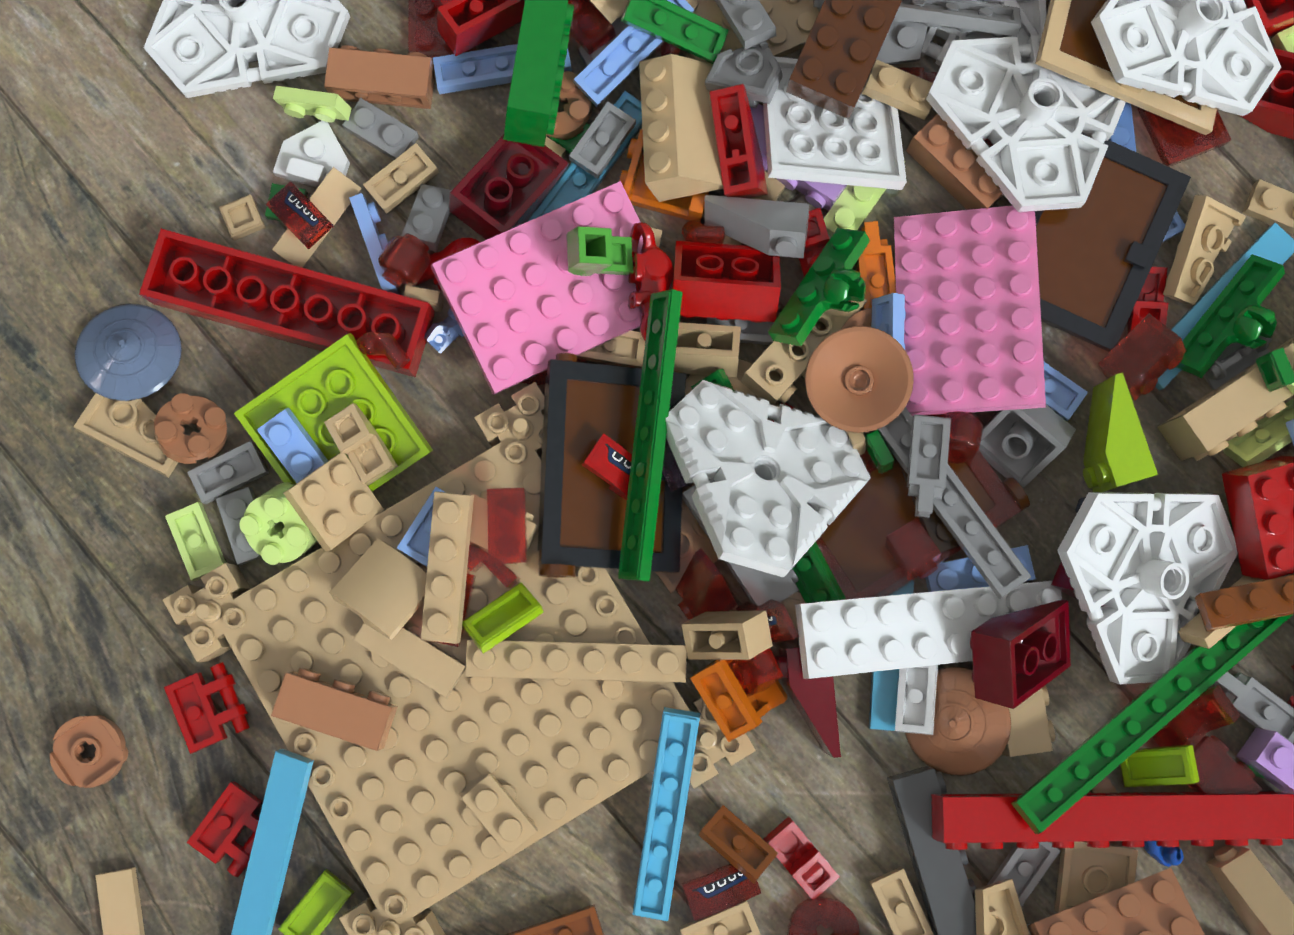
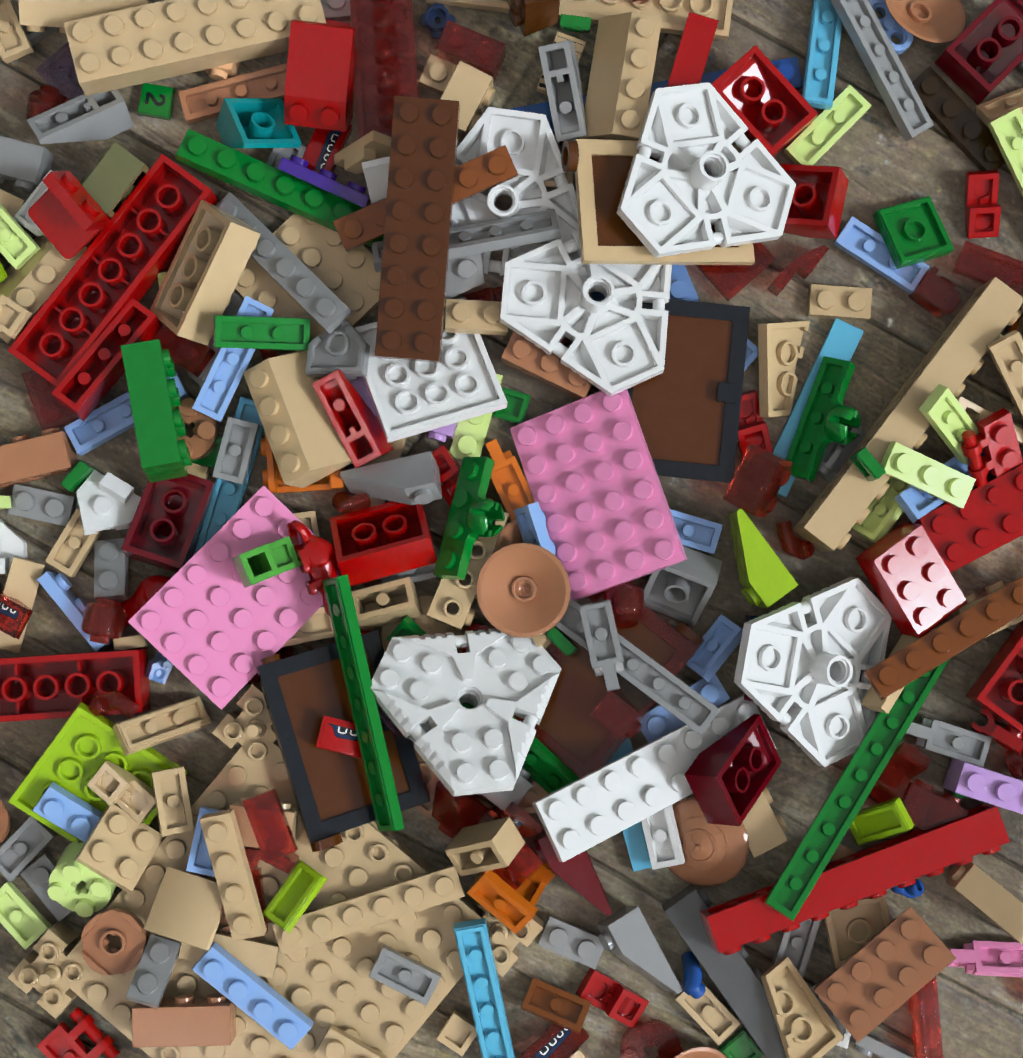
camera: 15 degrees left, 5 degrees up
none -> green tile [61,461,97,493]
none -> white plate [76,470,141,535]
none -> nougat plate [81,907,149,975]
none -> tan tile [112,695,212,756]
none -> light grey plate [126,934,181,1009]
none -> tan plate [150,766,194,837]
none -> light blue plate [192,942,314,1050]
none -> light grey plate [369,944,441,1006]
none -> tan plate [436,1010,477,1057]
none -> green tile [493,387,531,424]
none -> light grey plate [538,914,604,970]
none -> light grey slope [597,905,683,994]
none -> blue arm [681,951,705,999]
none -> light blue plate [683,614,743,682]
none -> clear red slope [767,245,829,296]
none -> clear red arm [776,520,815,560]

